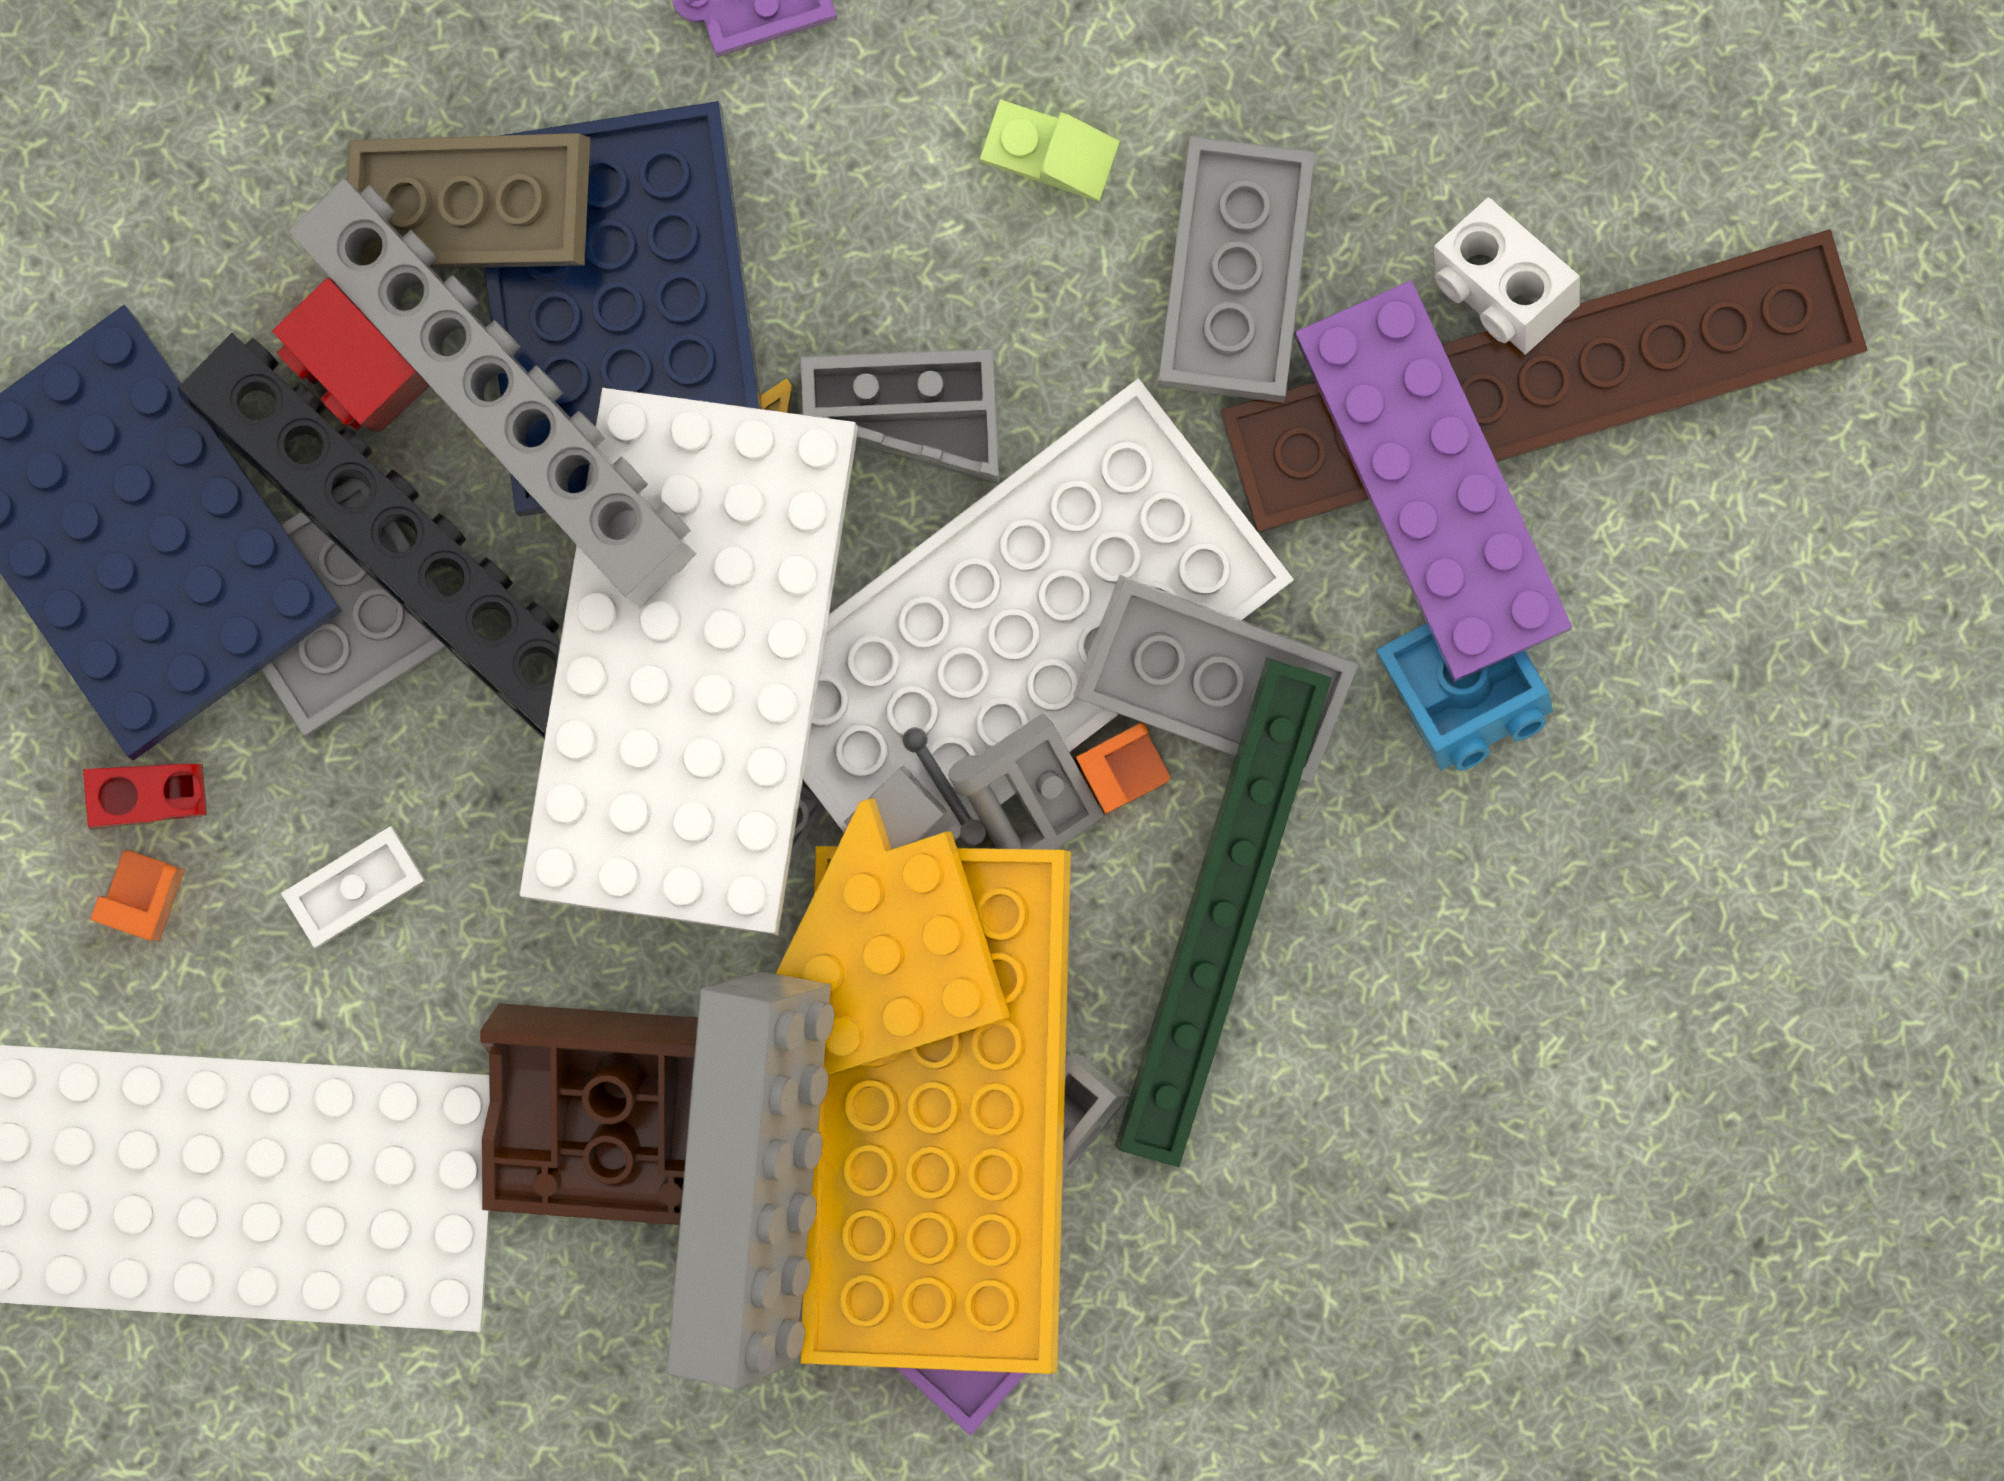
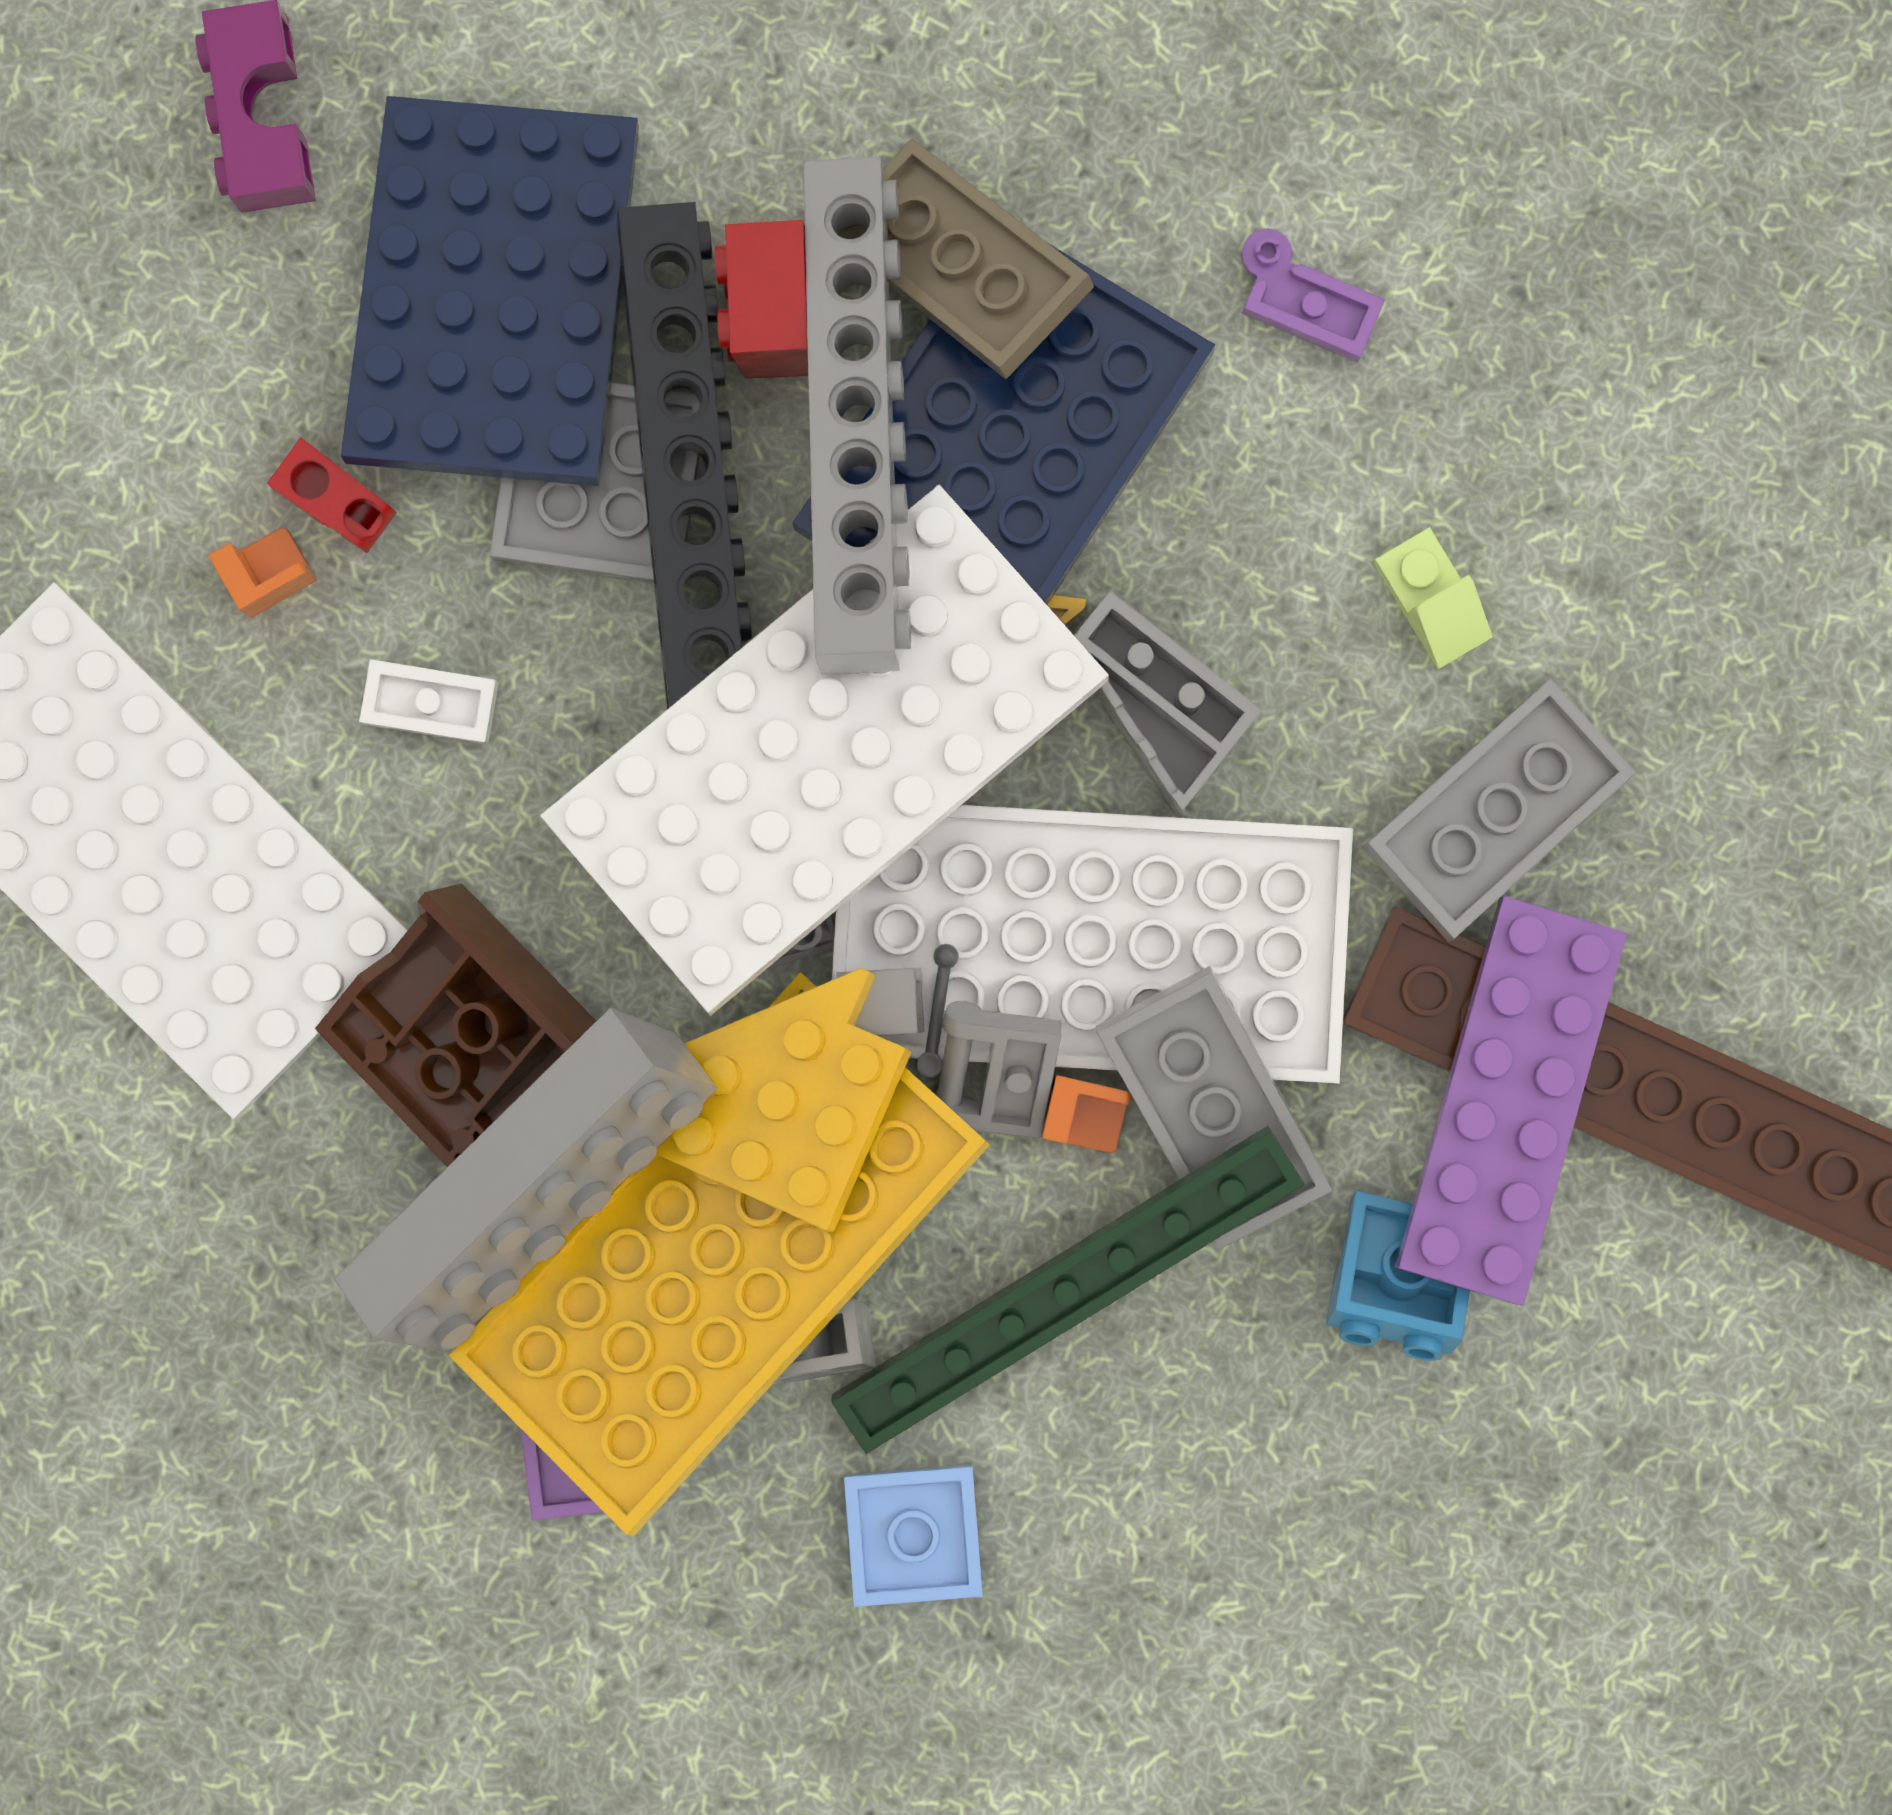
camera: 45 degrees right, 0 degrees up
white brick [1434,197,1580,355] -> none
none -> light blue plate [844,1464,983,1607]

